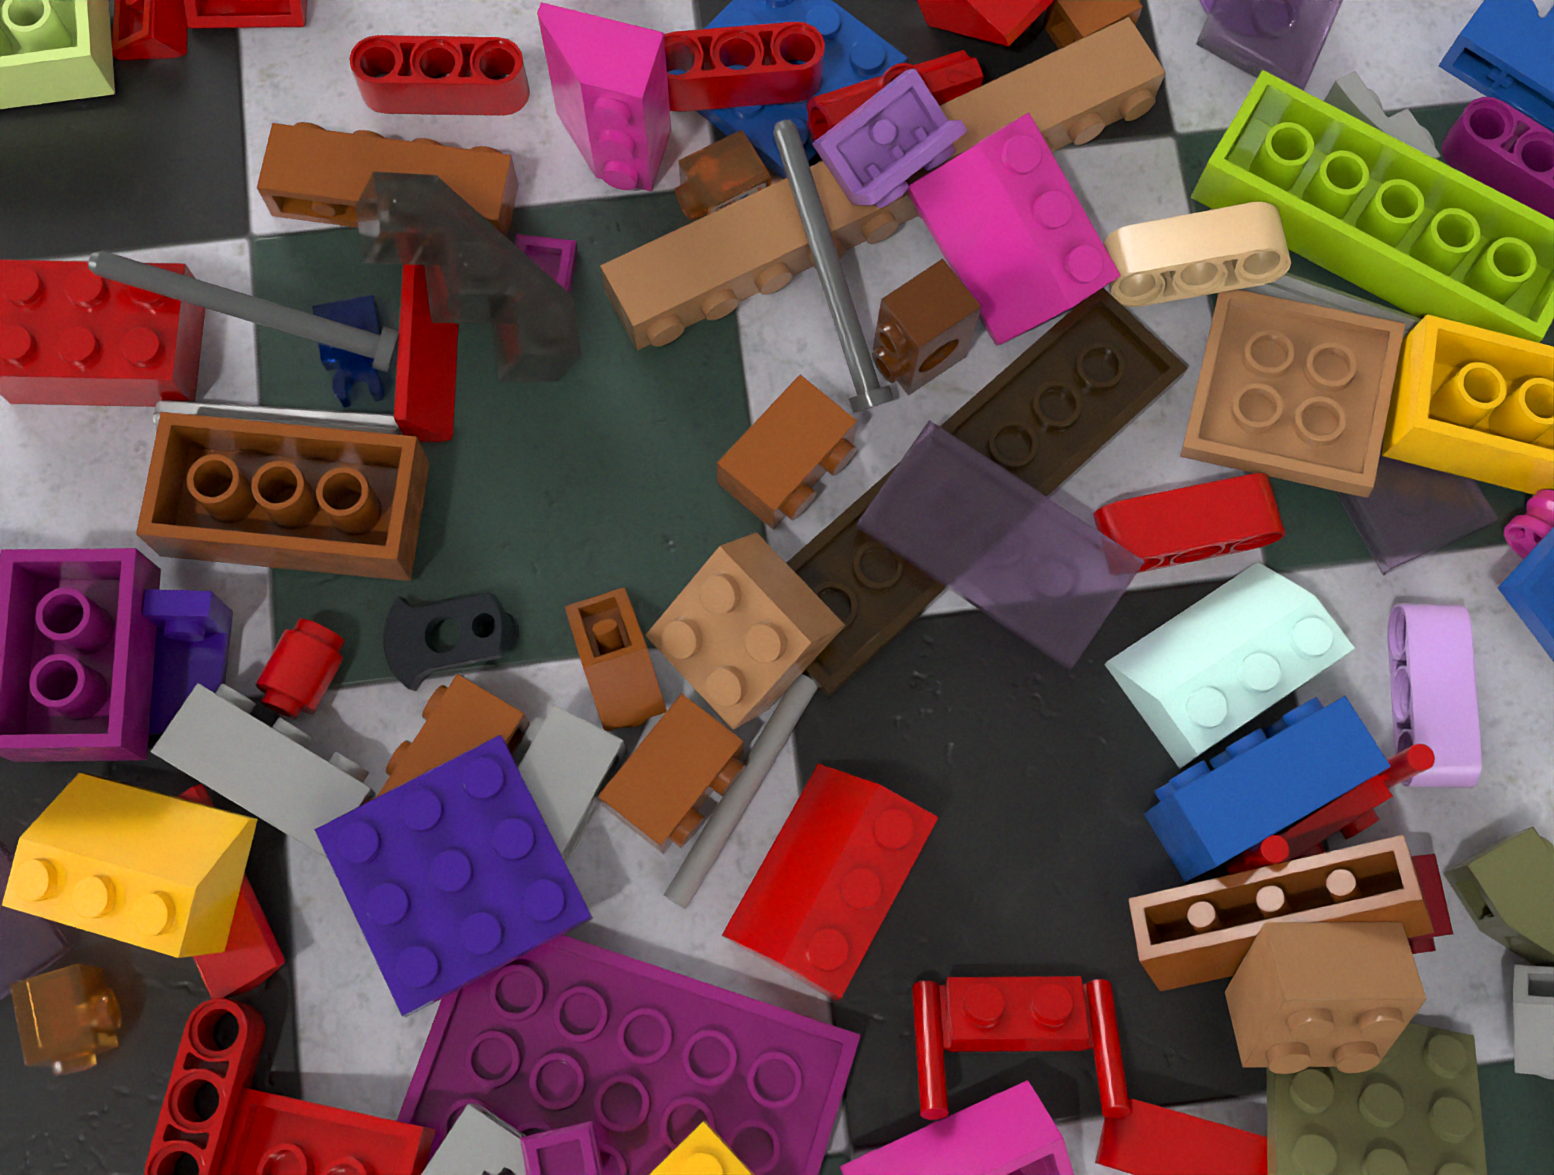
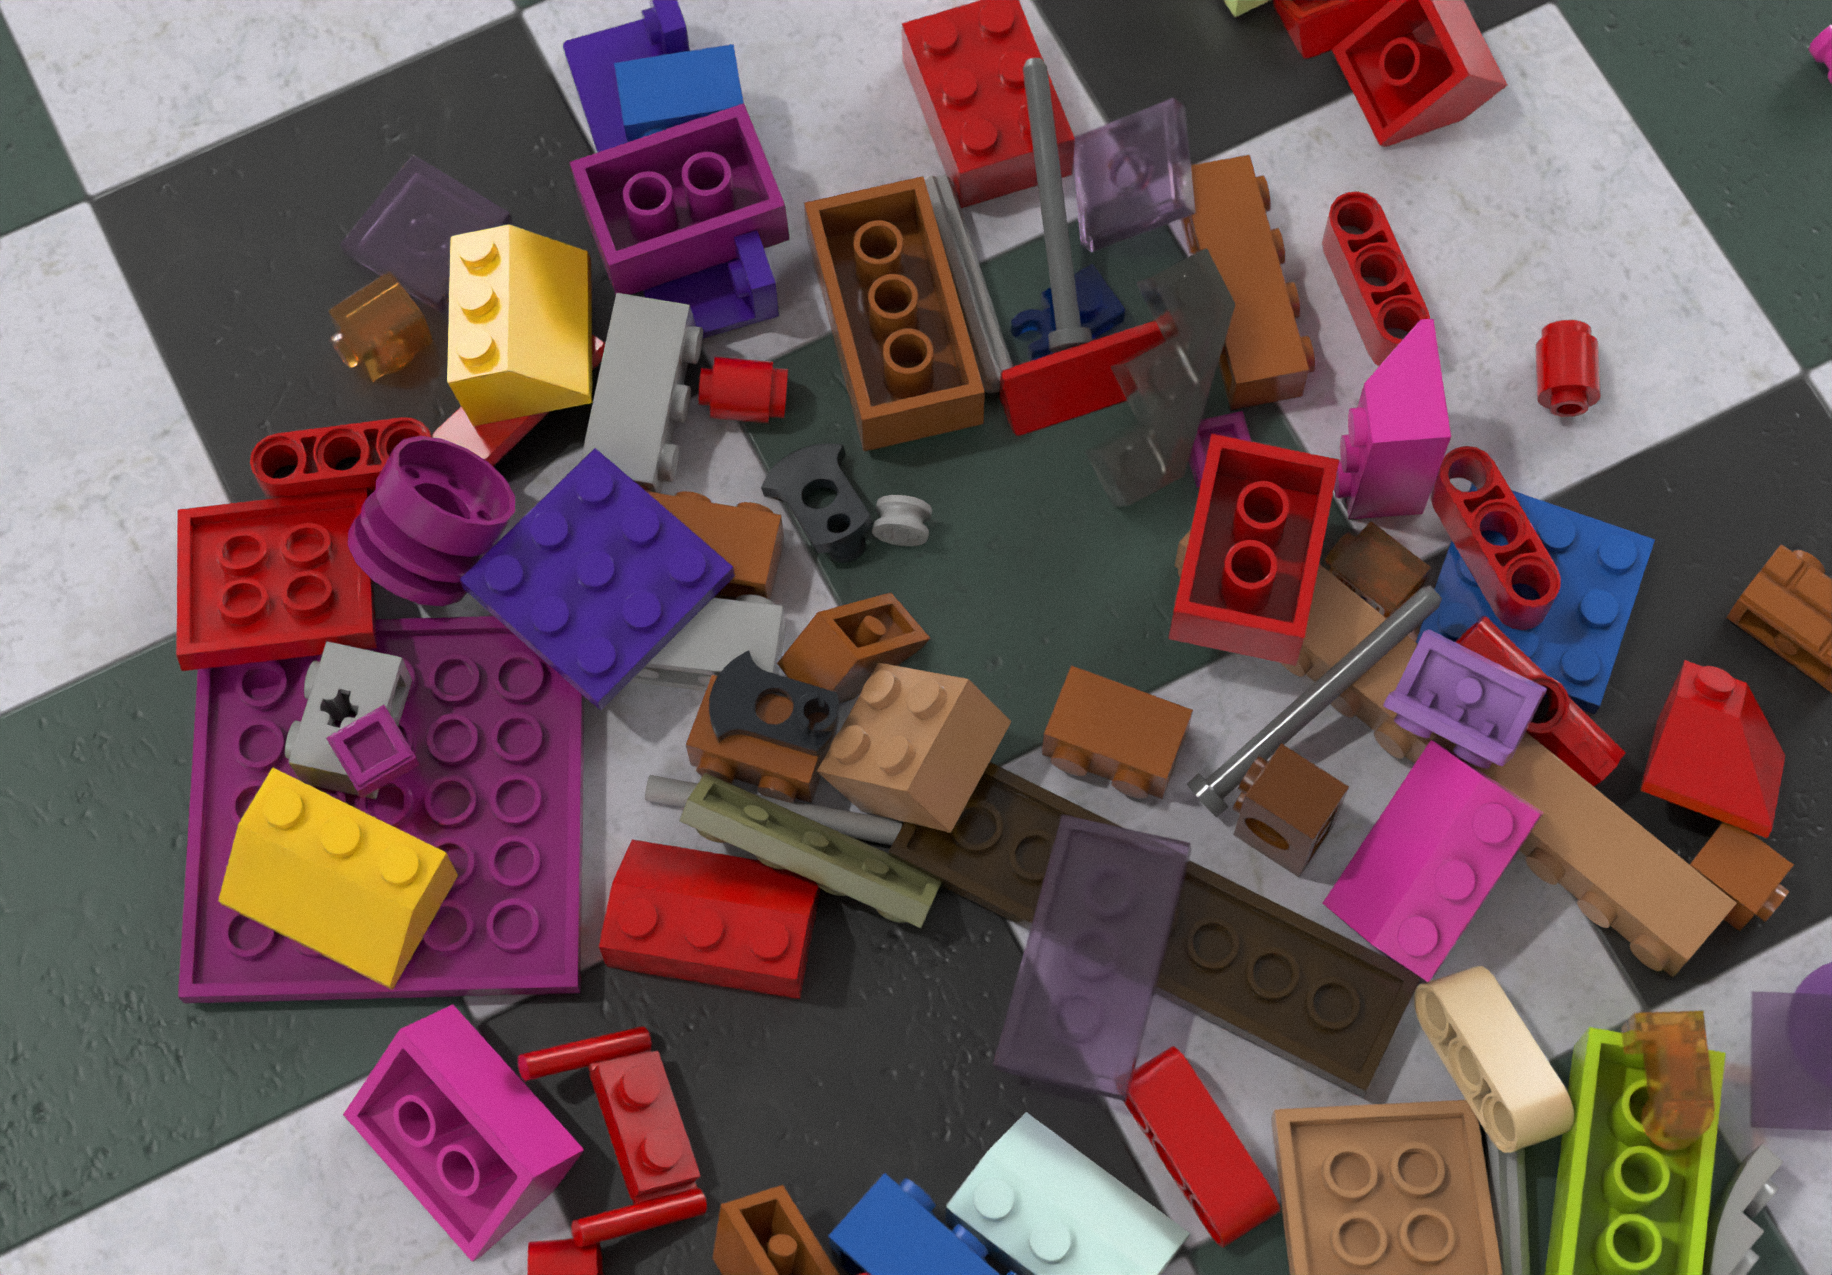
camera: 75 degrees right, 5 degrees down
none -> magenta wheel [348,436,515,607]
none -> olive plate [679,773,941,928]
none -> black piece [709,650,839,757]
none -> light grey bush [872,495,932,546]
none -> clear purple tile [1073,98,1196,252]
none -> red brick [1168,434,1340,666]
none -> clear orange leg [1621,1010,1715,1150]

